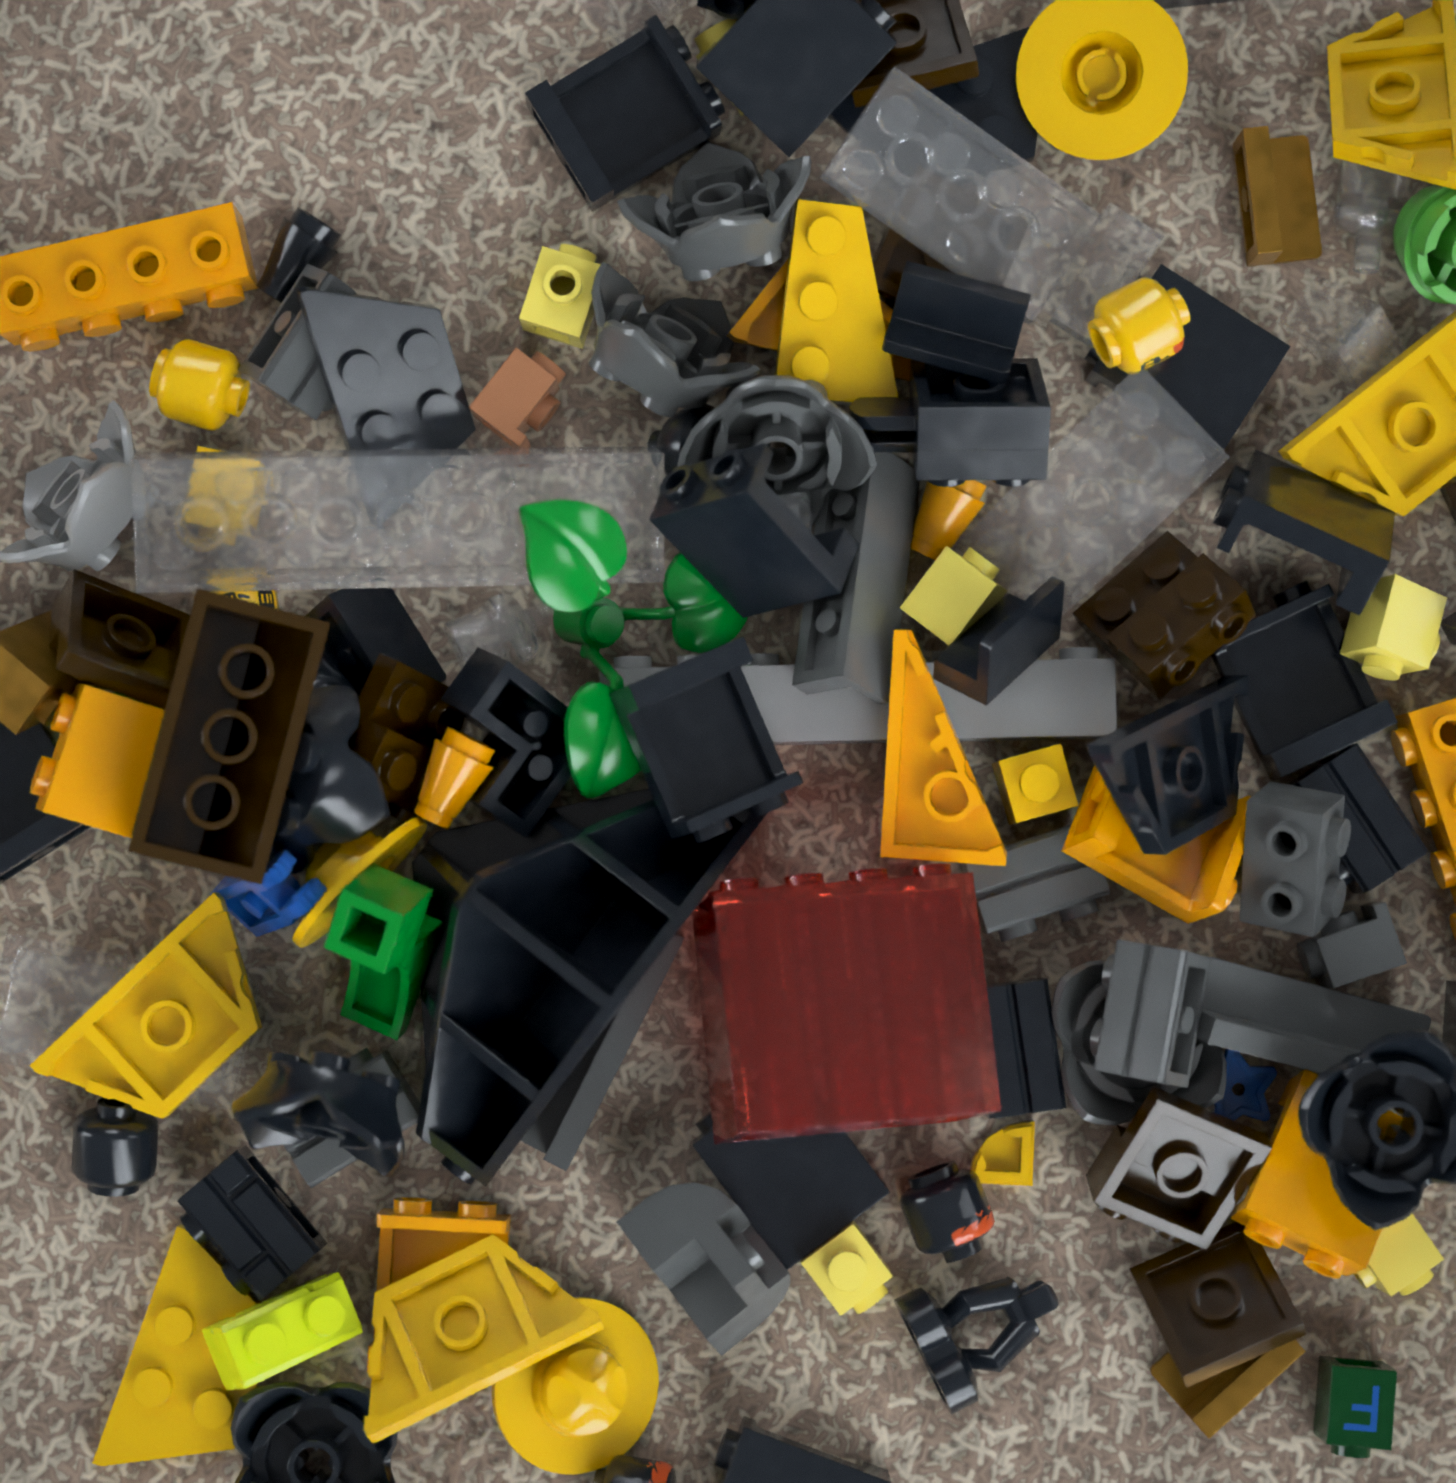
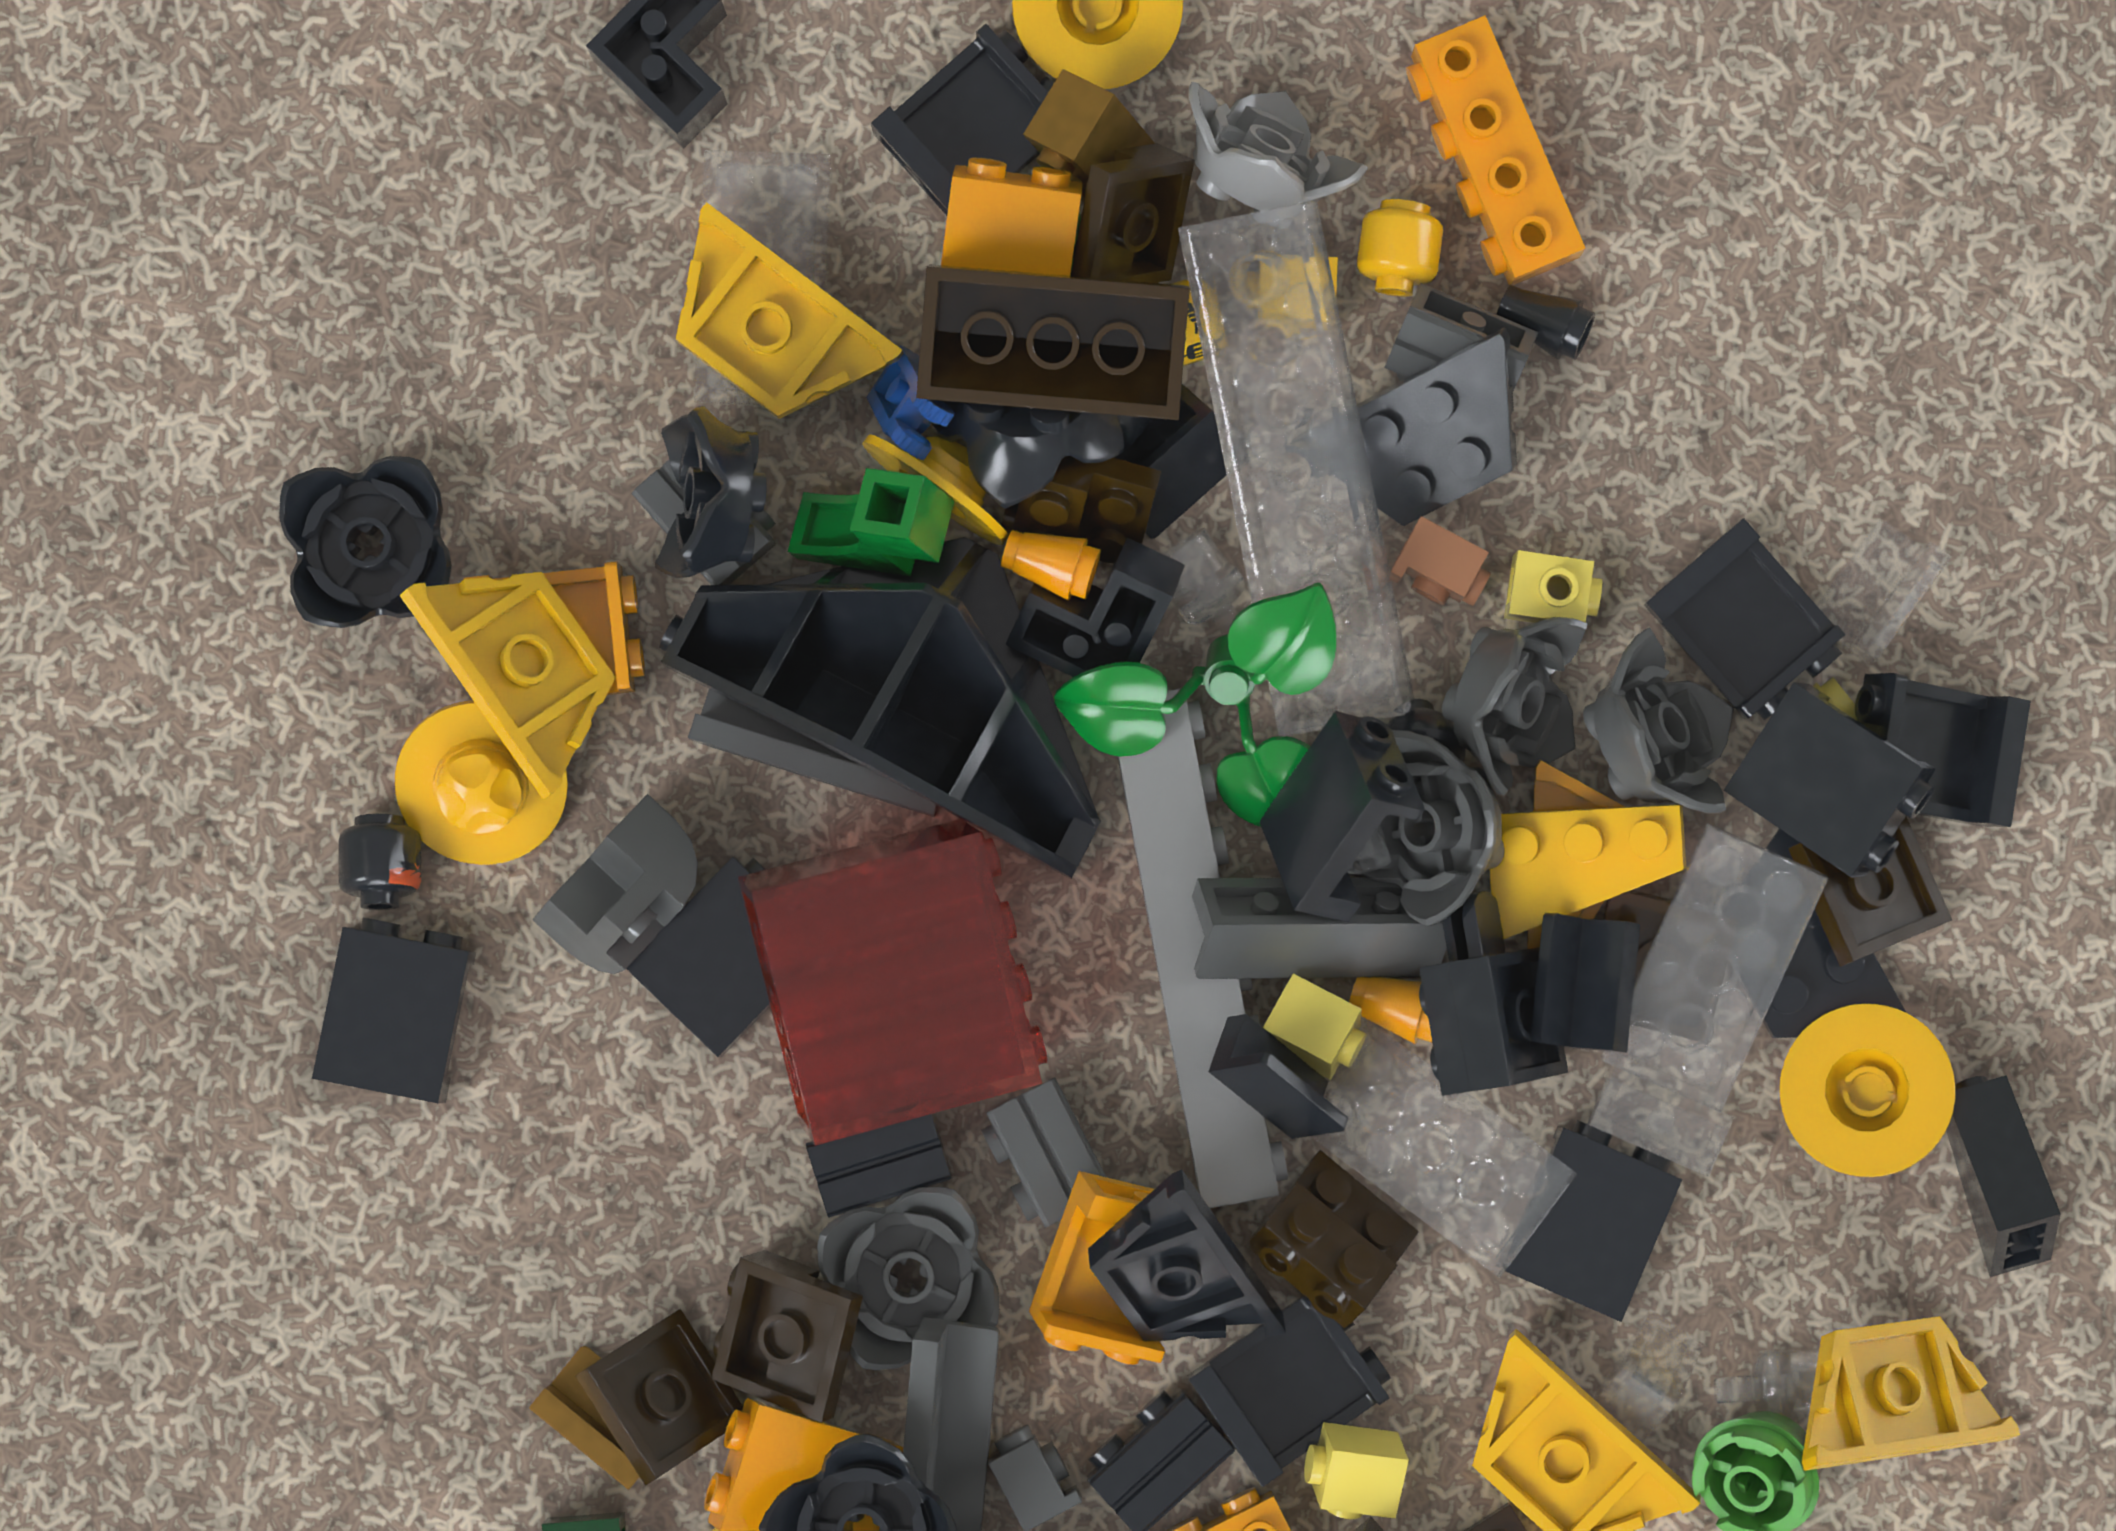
camera: 85 degrees right, 0 degrees up
black head [72,1097,159,1197] -> none
yellow wing [92,1224,260,1466] -> none
black brick [177,1146,328,1301] -> none
neon yellow brick [202,1272,363,1390] -> none
black panel [609,637,804,843] -> none
light yellow brick [801,1220,893,1316] -> none
light orange wing [880,629,1007,866] -> none
black piece [894,1277,1059,1415] -> none
black head [900,1161,995,1263] -> none
yellow tile [970,1120,1035,1186] -> none
yellow brick [992,743,1079,825] -> none
yellow head [1088,277,1190,375] -> none
dark grey brick [1090,940,1211,1088] -> none
black panel [1213,449,1395,615] -> none
blue plate [1214,1049,1277,1122] -> none
pearl gold panel [1232,126,1322,267] -> none
dark grey brick [1239,781,1351,937] -> none

